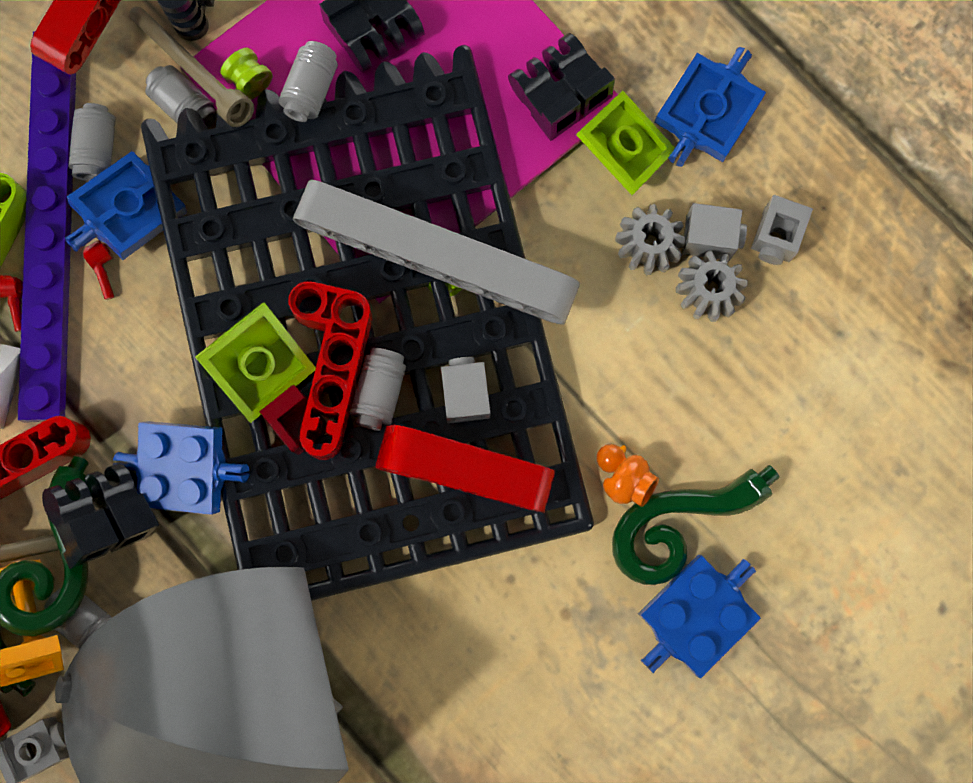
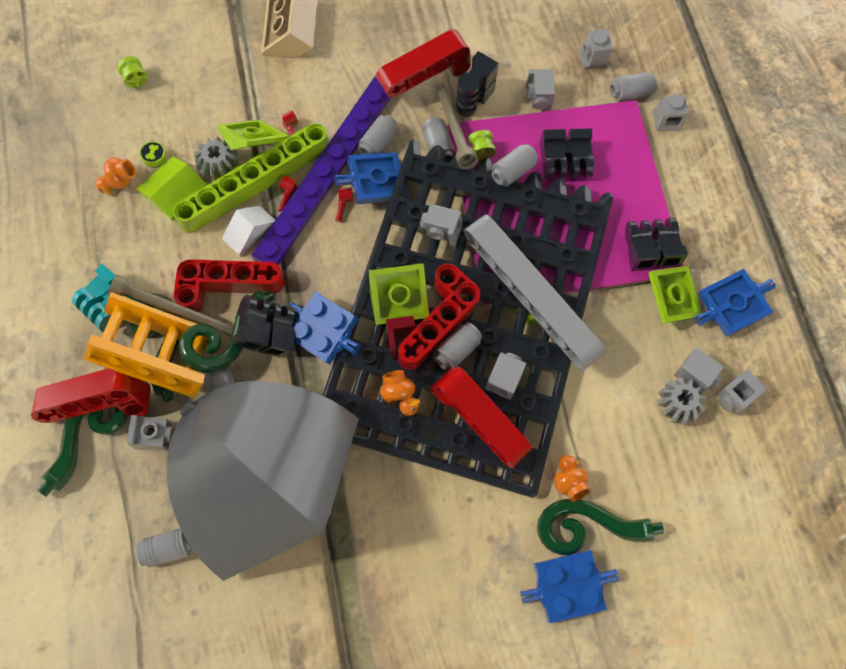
camera: 25 degrees right, 10 degrees down
light grey gear [615,203,686,276] -> none
none -> orange animal [380,370,421,416]
none -> light grey brick [420,204,463,247]

